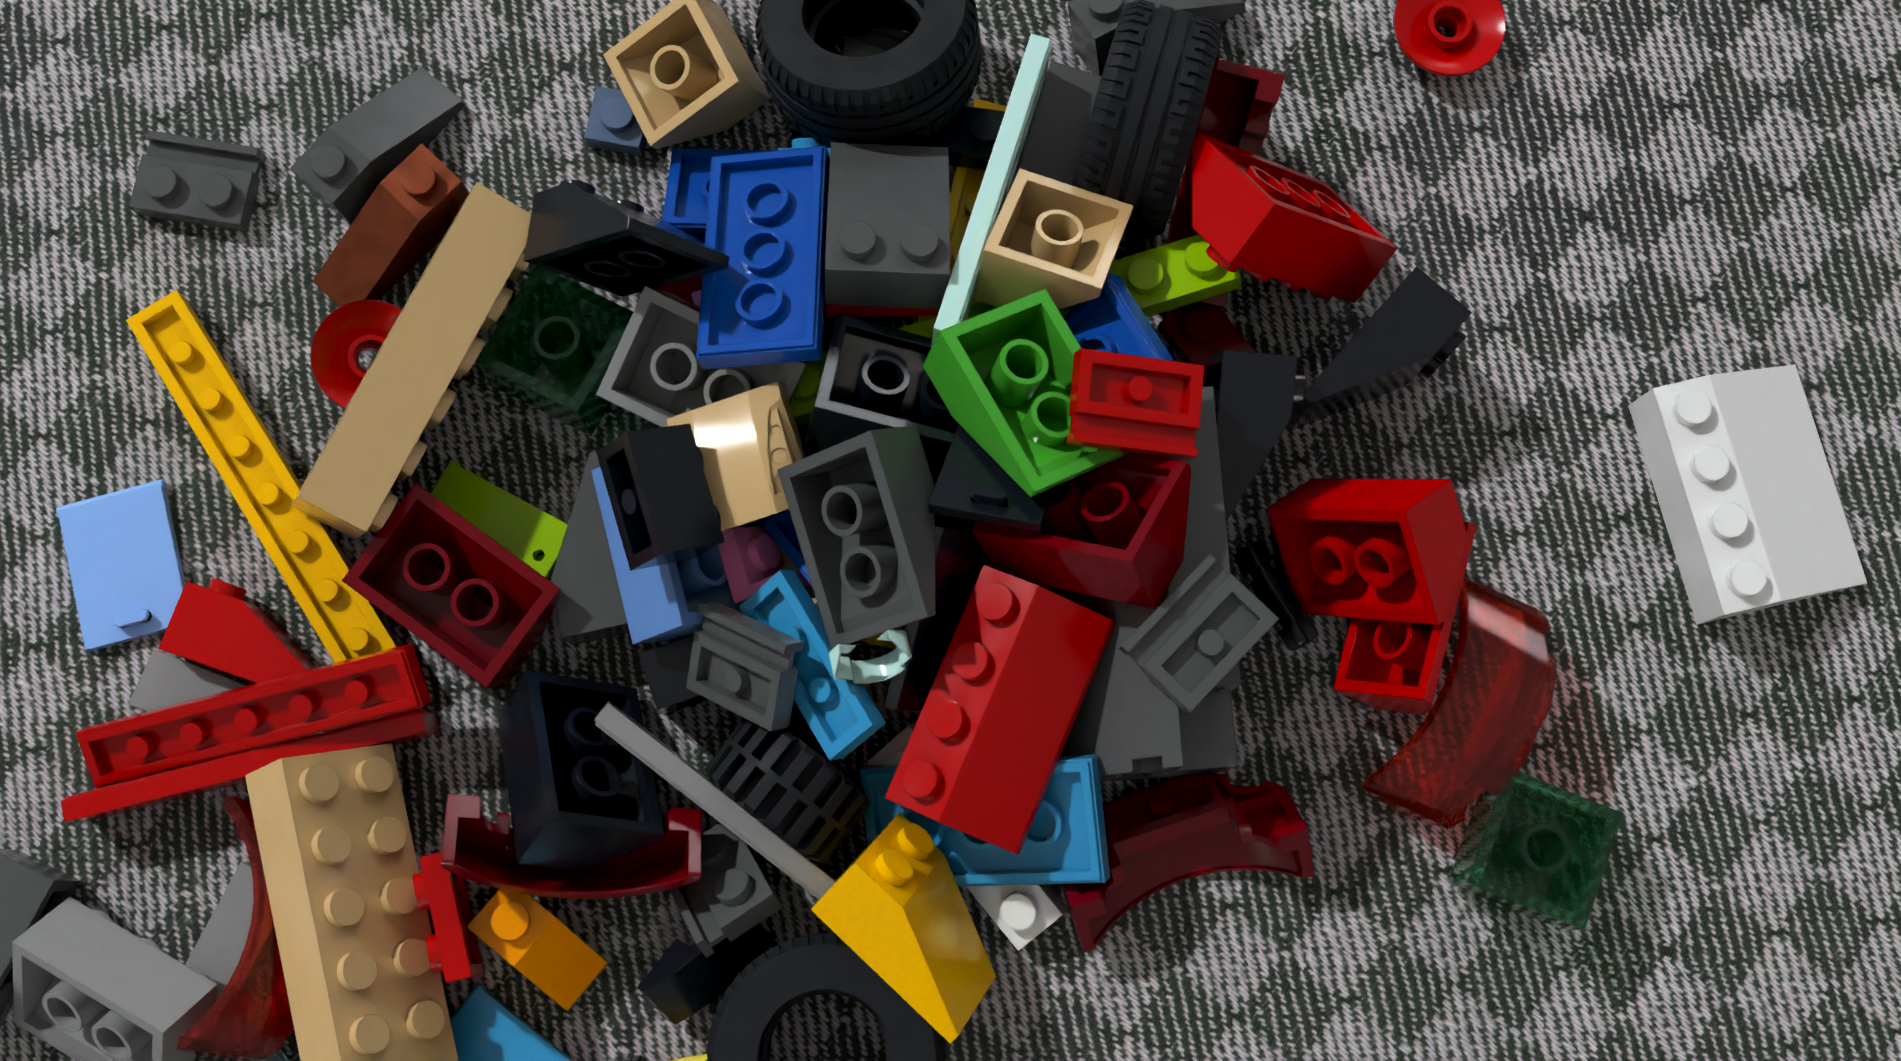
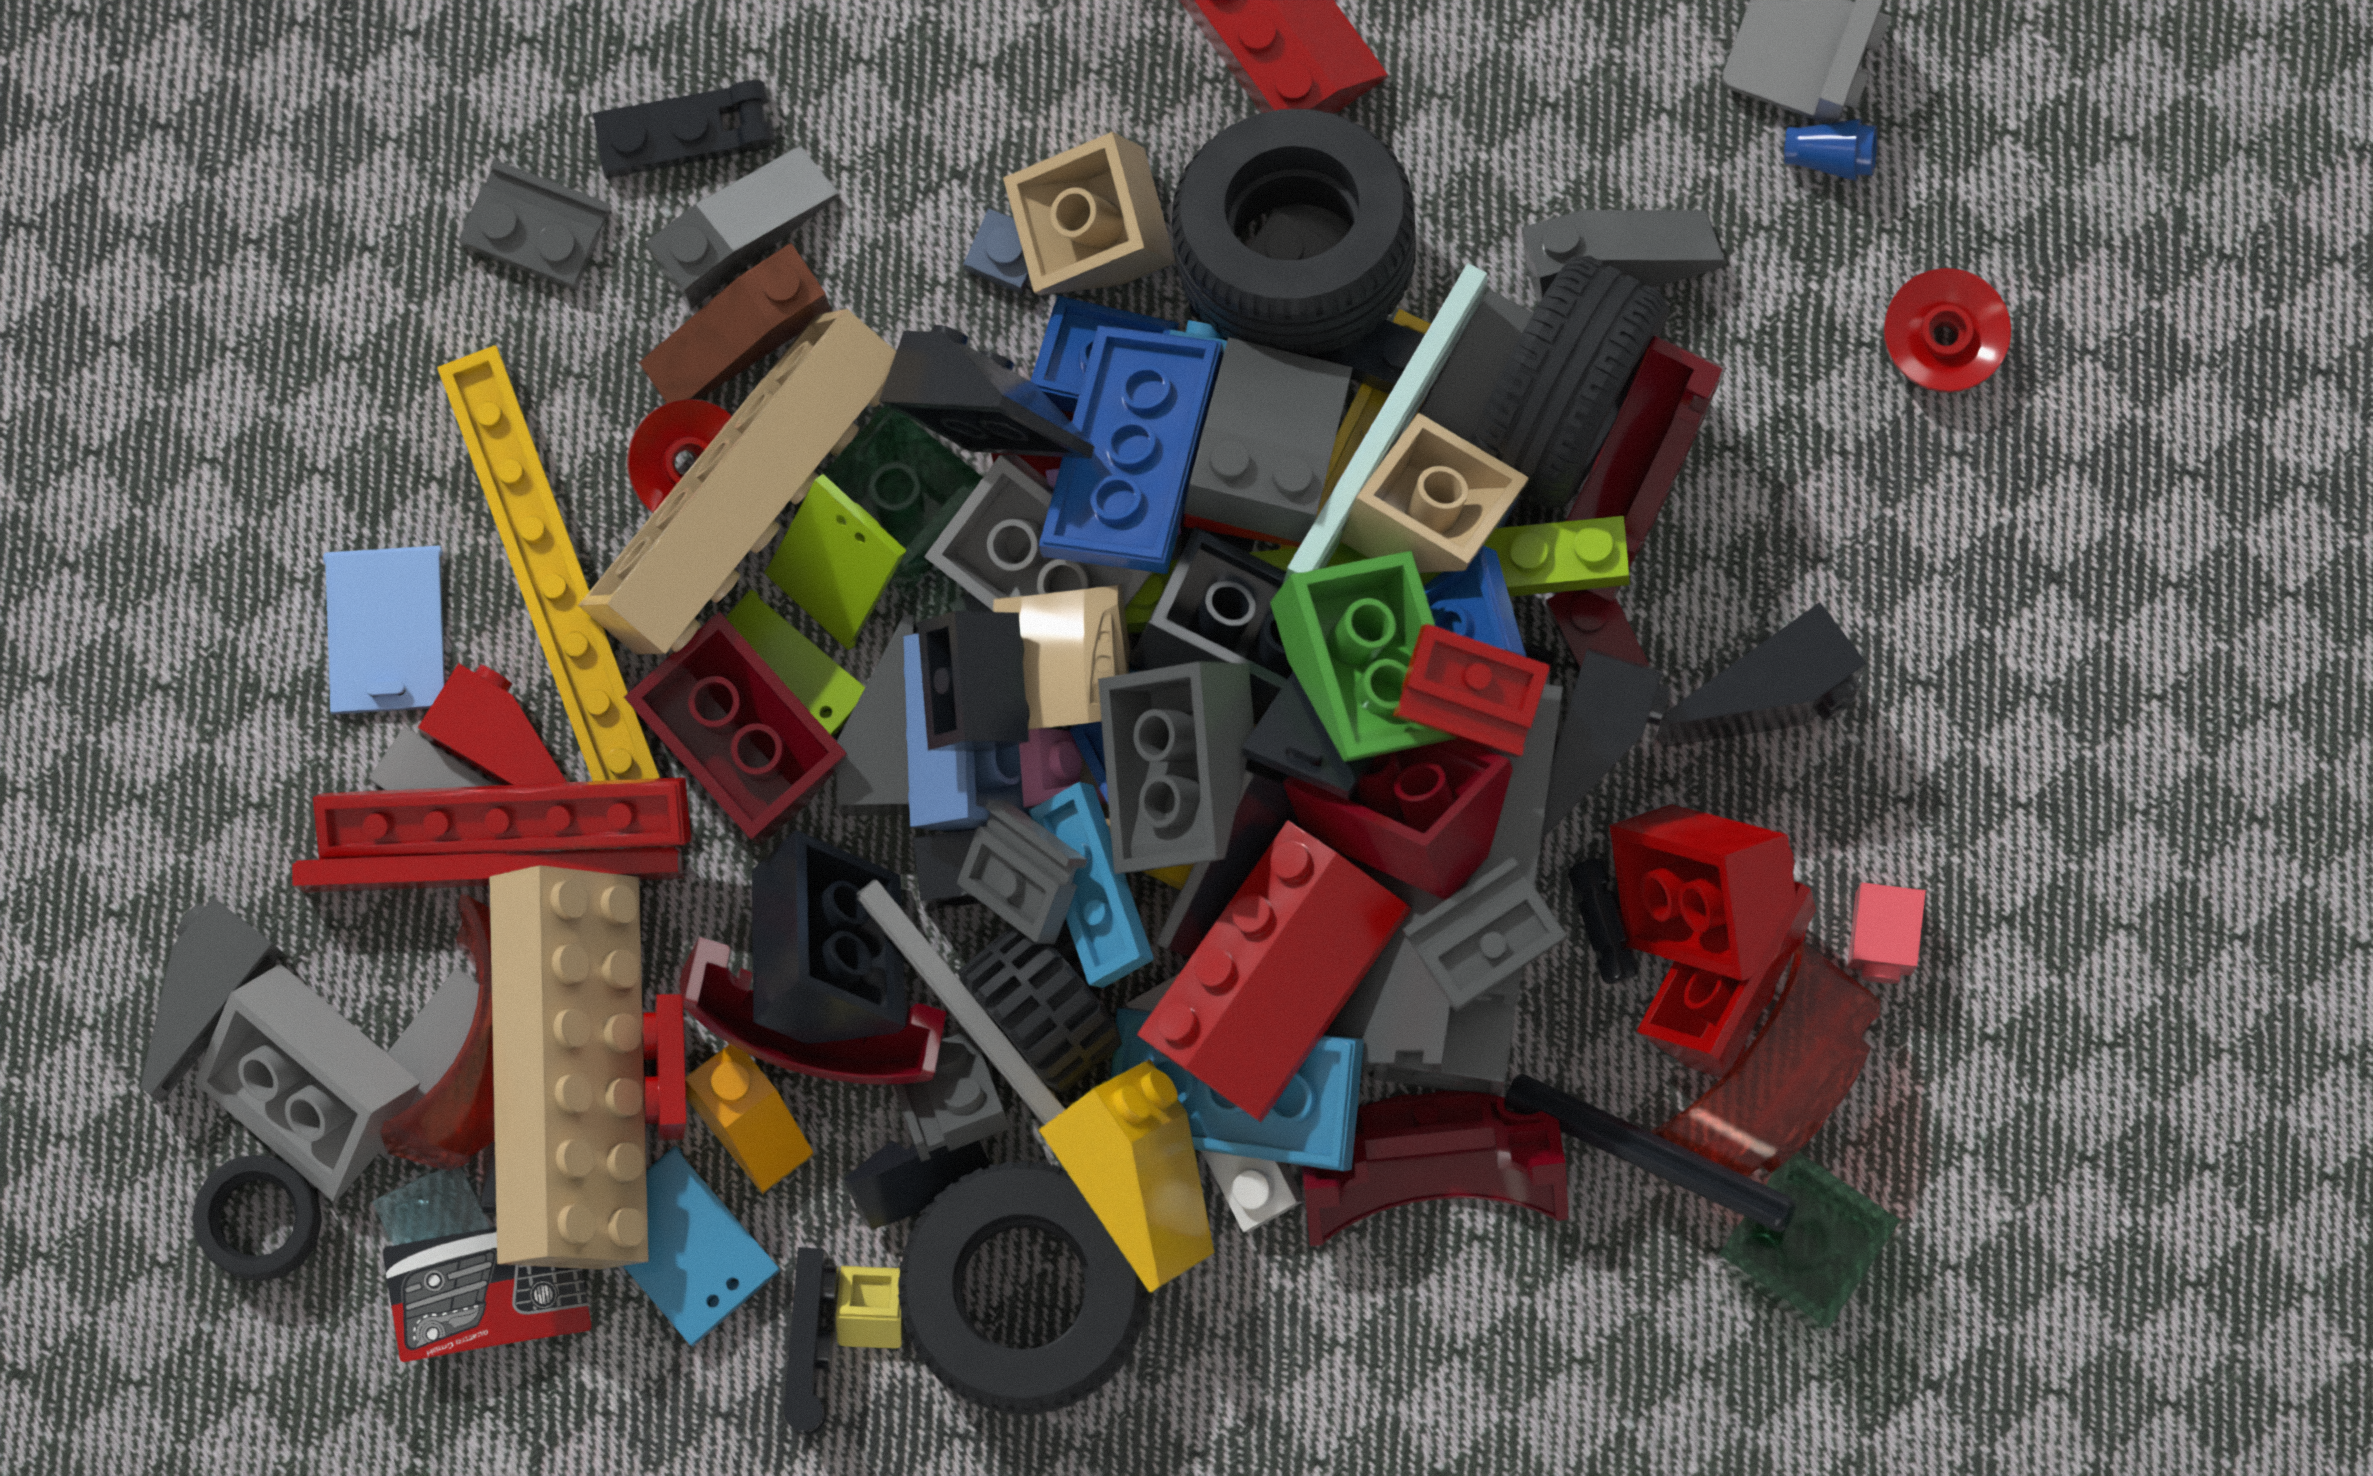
camera: 20 degrees right, 0 degrees up
light aqua piece [829,630,912,684] -> none
red slope [1192,133,1398,303] -> none
white slope [1628,365,1867,625] -> none
none -> black plate [593,80,776,179]
none -> lime container [764,474,907,650]
none -> black axle [1506,1074,1796,1232]
none -> coral brick [1847,882,1926,984]

